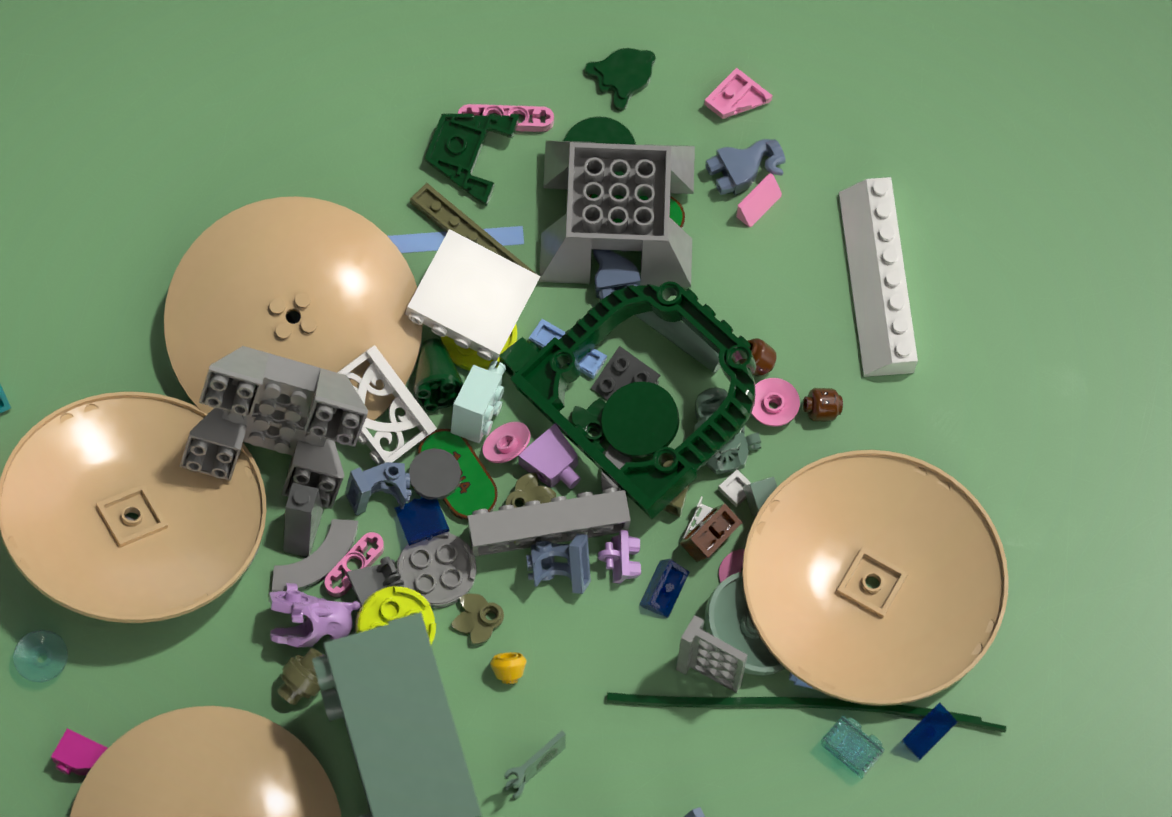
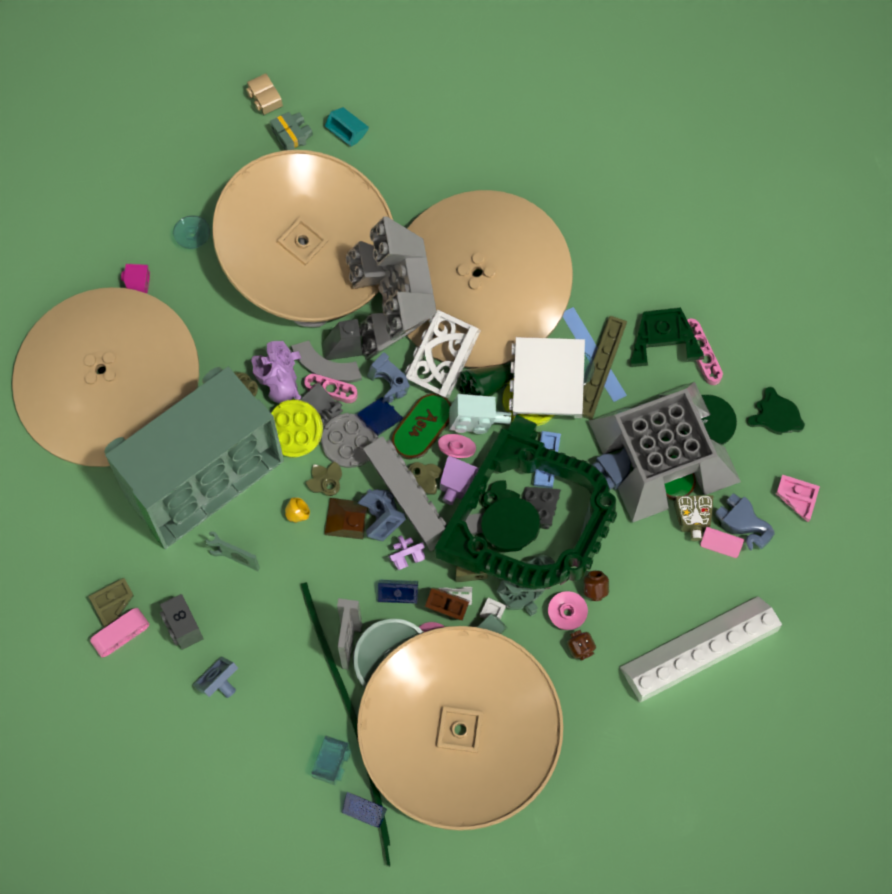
camera: 70 degrees right, 0 degrees up
dark grey tile [409,448,461,500] -> none
none -> reddish brown slope [325,498,368,540]
none -> olive torso [674,495,713,541]

